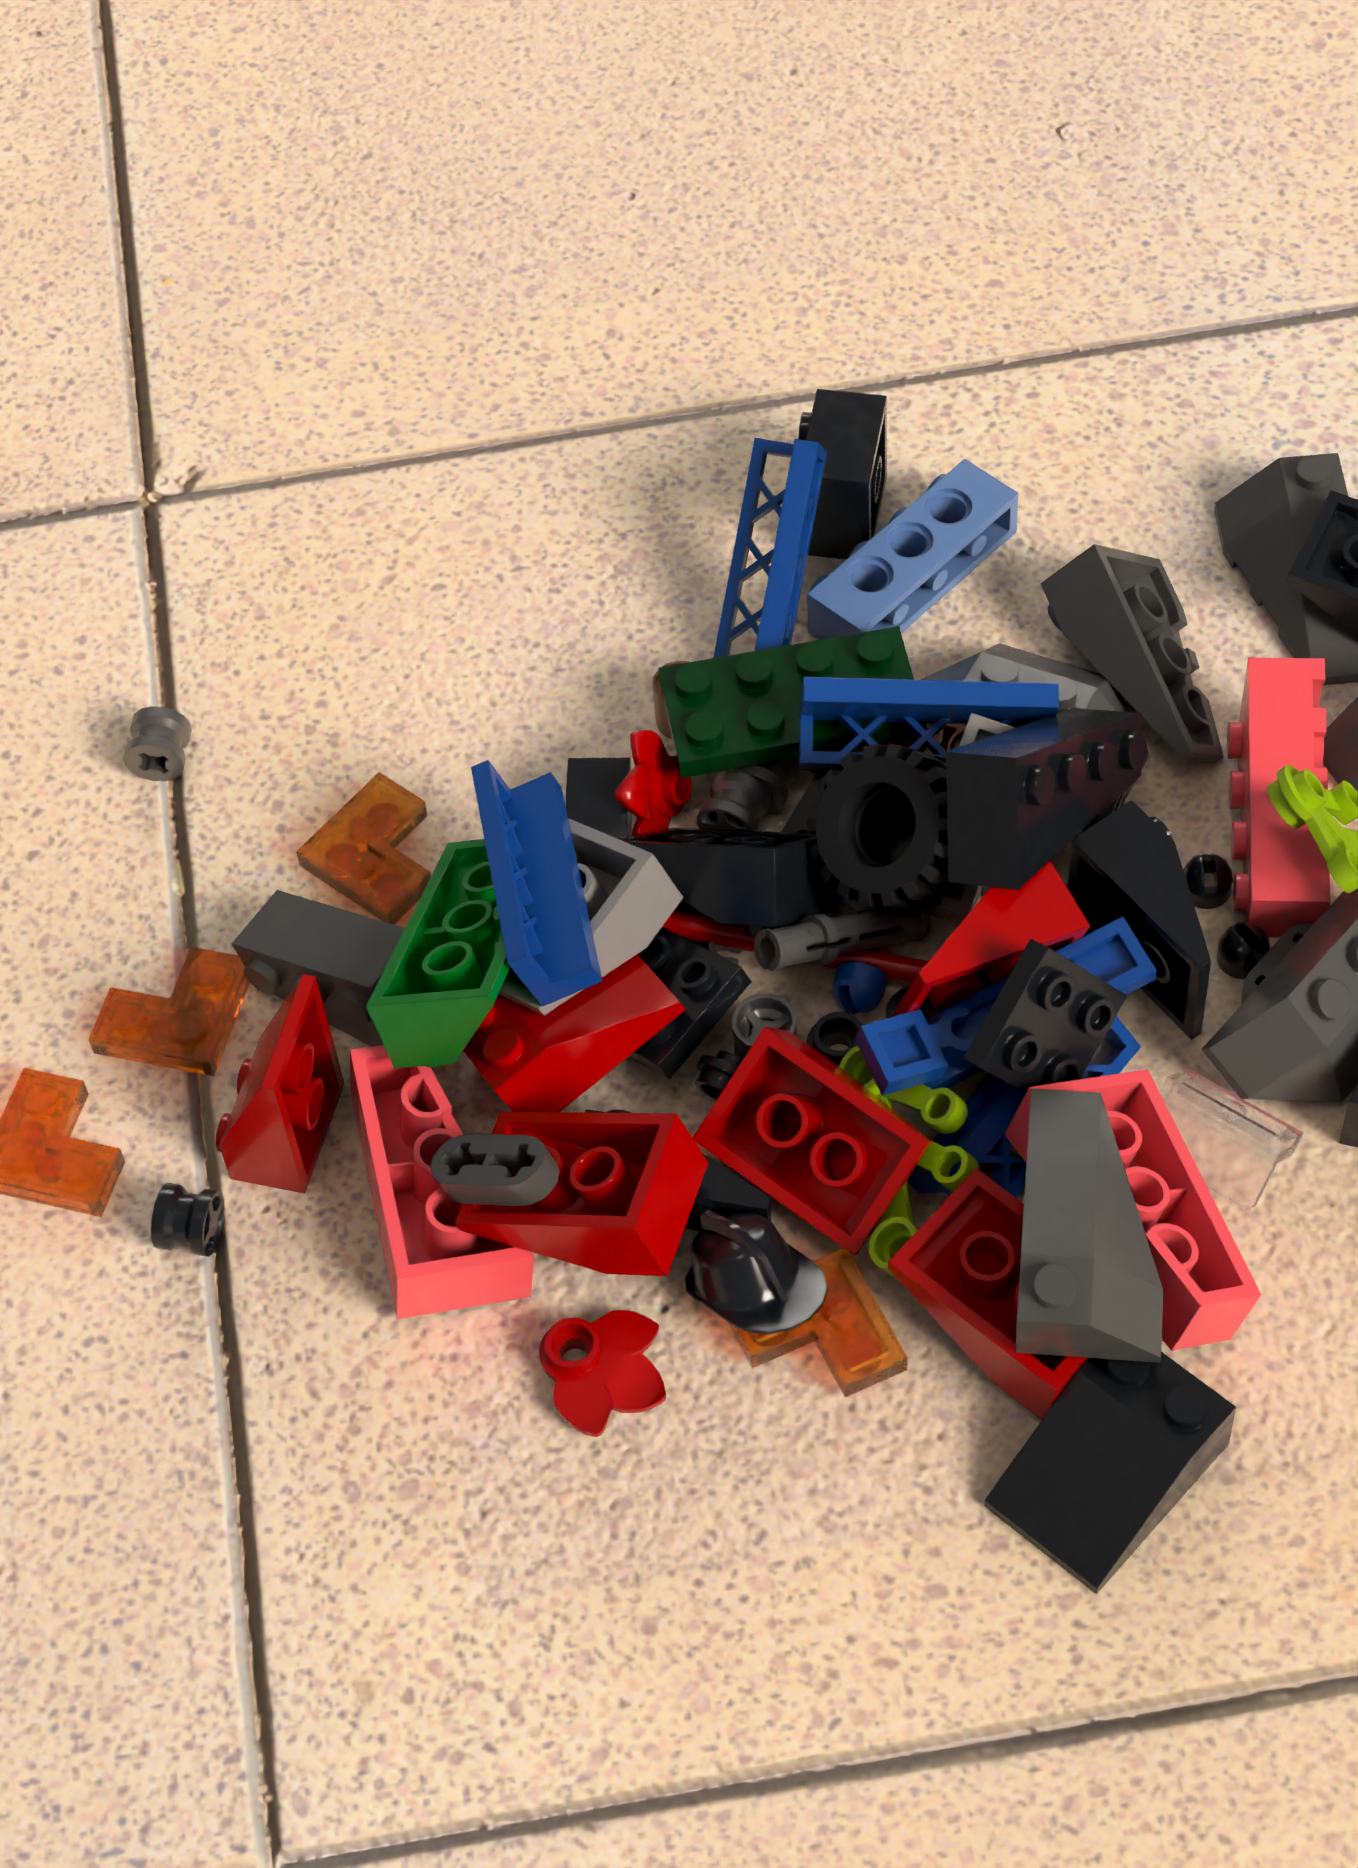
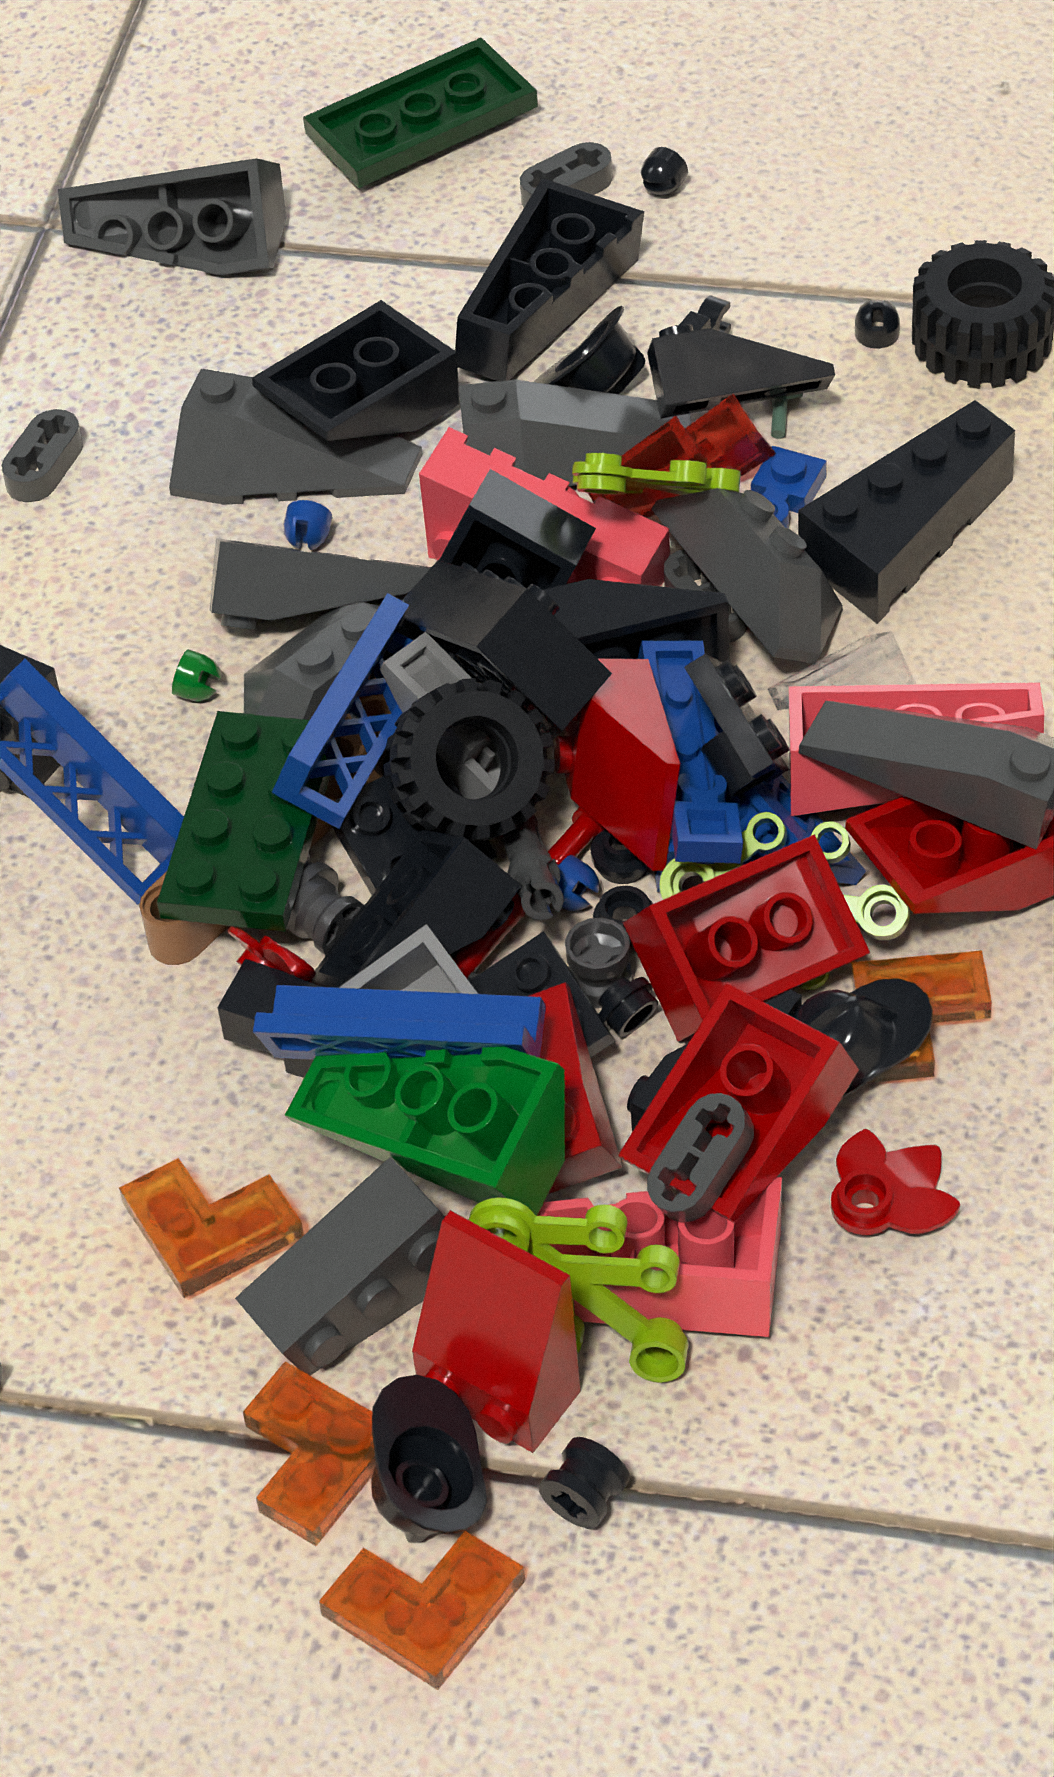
camera: 70 degrees left, 5 degrees down
medium blue brick [807,459,1018,640] -> none
none -> dark grey beam [1,409,83,502]
none -> green hinge [172,649,222,701]
none -> blue hinge [284,500,333,550]
none -> black piece [371,1375,487,1543]
none -> black brick [439,469,596,590]
none -> lime plant [469,1198,688,1382]

